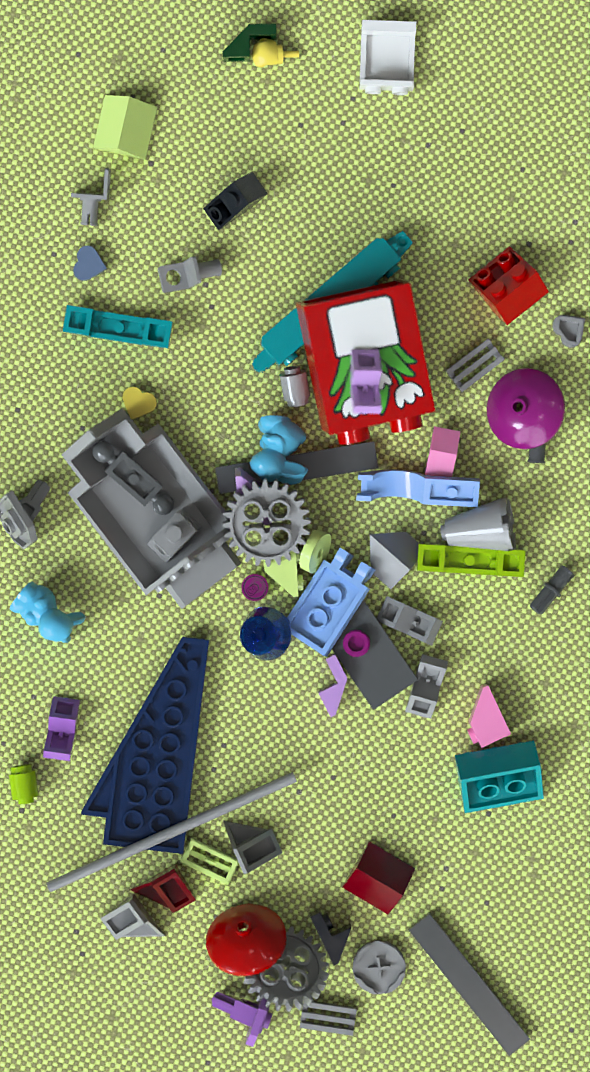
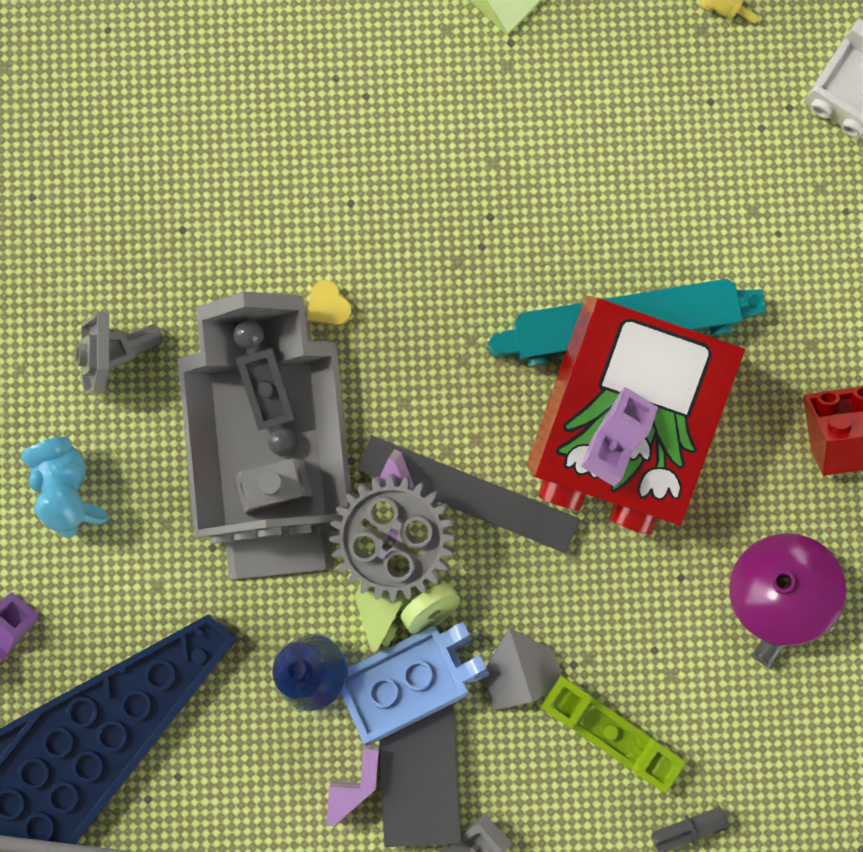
camera: 25 degrees right, 5 degrees down
teal slope [63,305,173,349] -> none
light grey bracket [71,167,111,226] -> none
sand blue tile [73,246,107,281] -> none
light grey bracket [158,256,222,293] -> none
black slope [203,172,268,231] -> none
magenta tile [242,574,268,601] -> none
medium azure animal [250,415,308,485] -> none
light grey brick [280,366,310,407] -> none
magenta tile [343,630,370,657] -> none
light blue piece [356,469,480,507] -> none
light grey slope [377,596,443,646] -> none
bright pink slope [424,426,461,477] -> none
light grey cone [440,498,516,551] -> none
light grey tile [445,338,505,393] -> none

